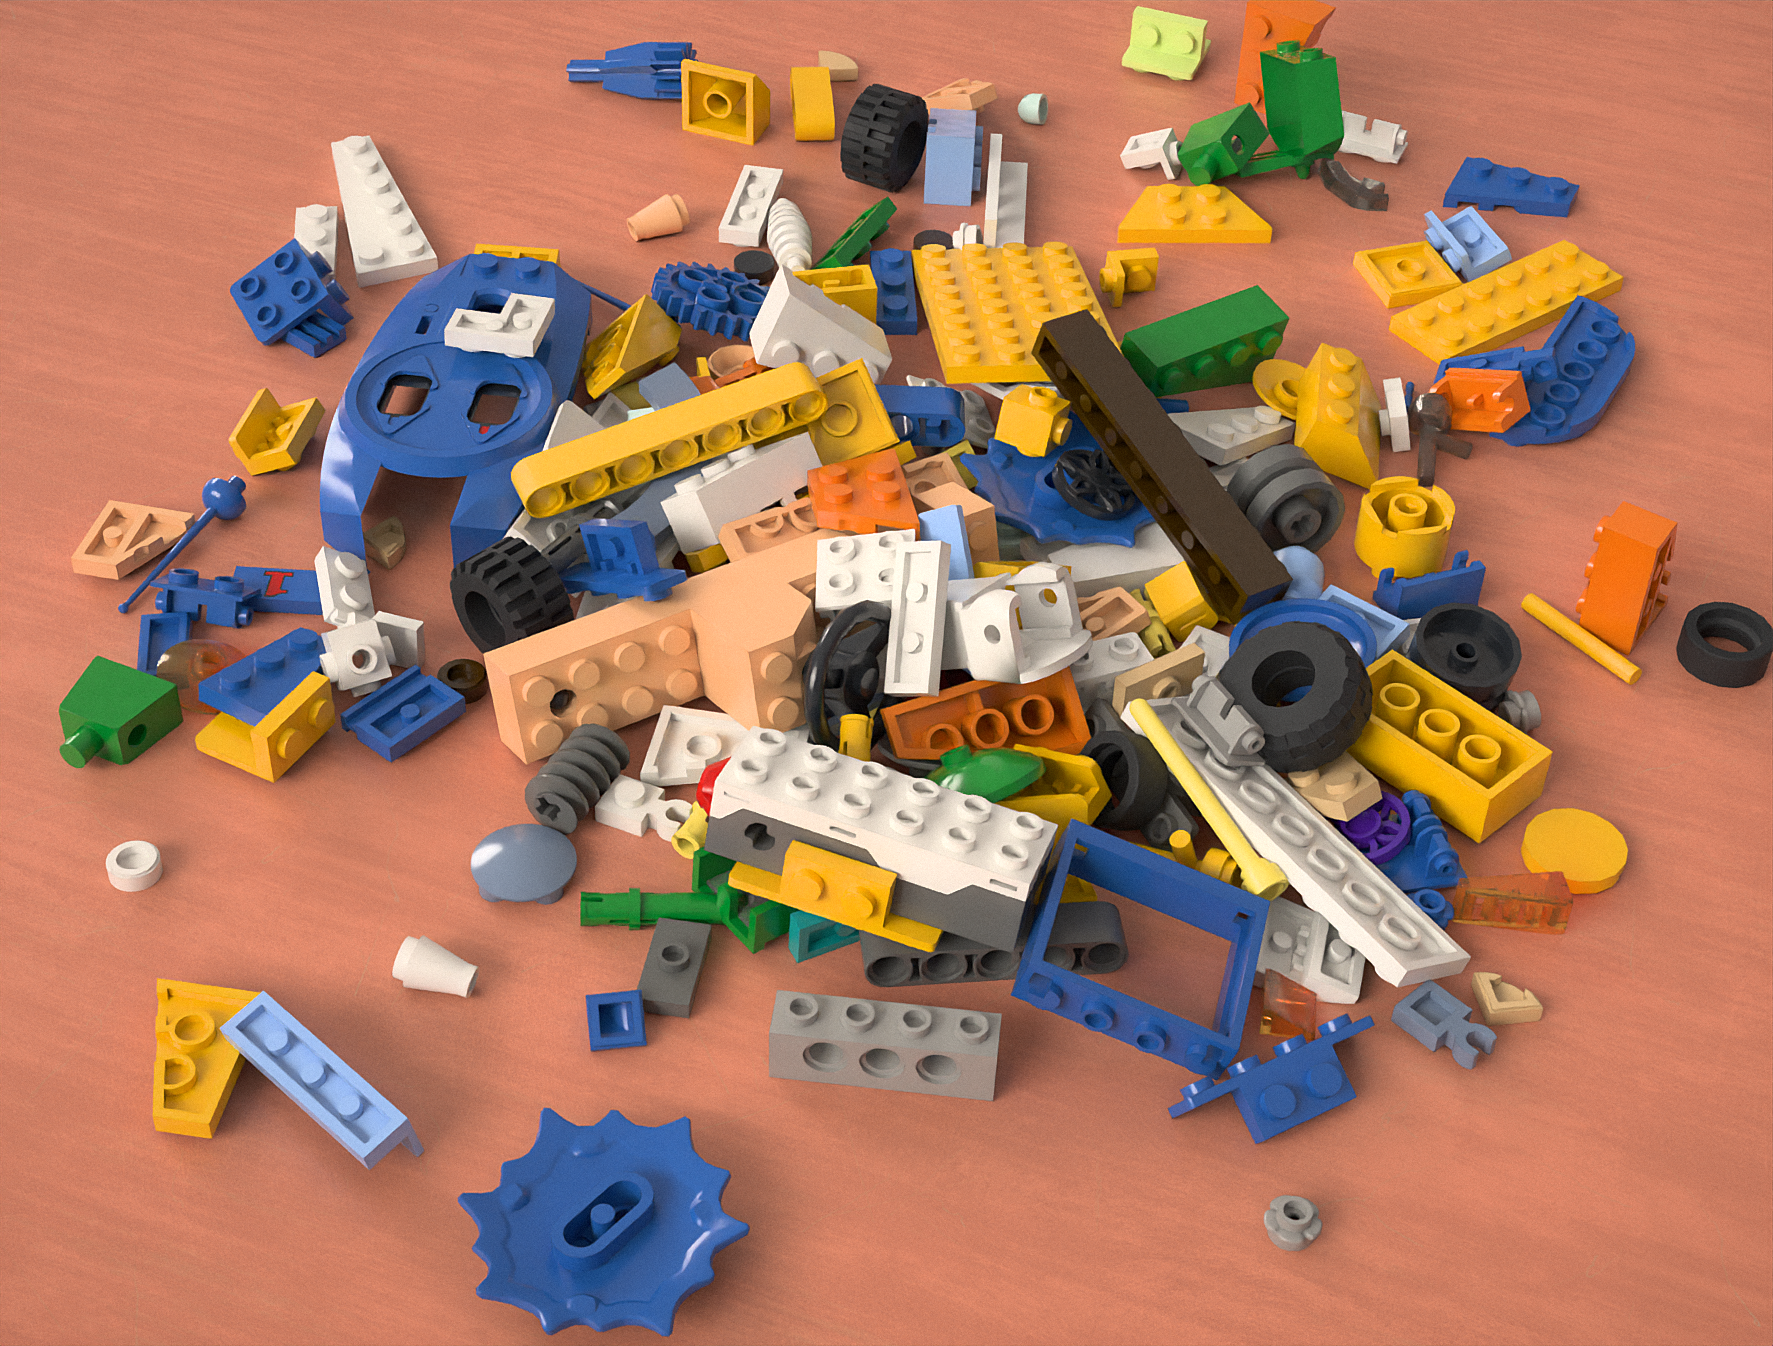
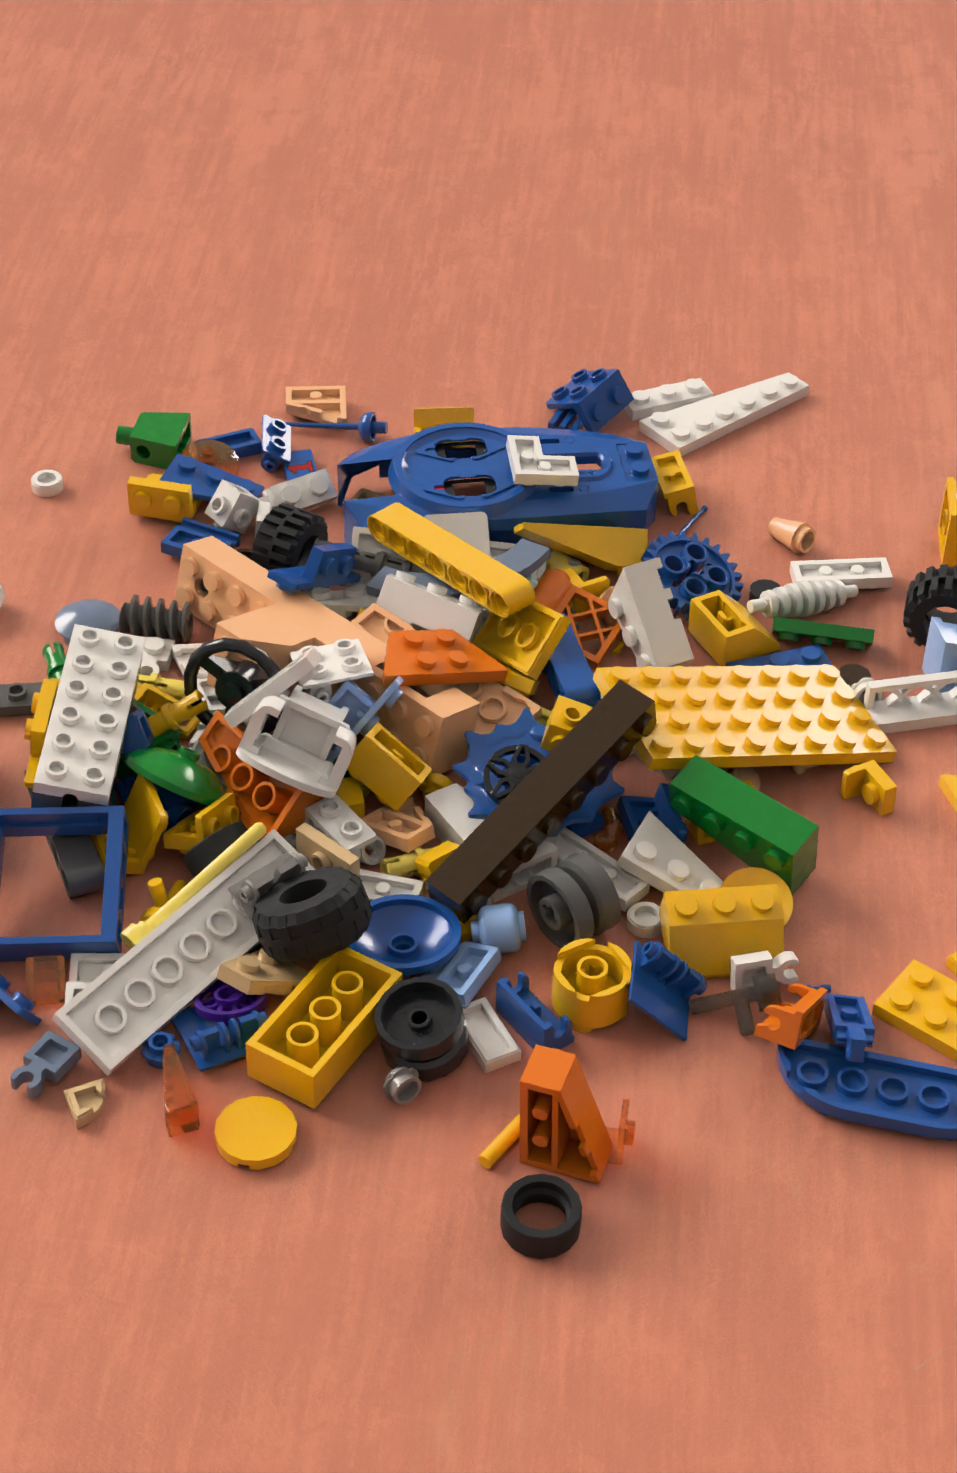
camera: 75 degrees right, 0 degrees up
none -> blue hinge [628,940,707,1041]

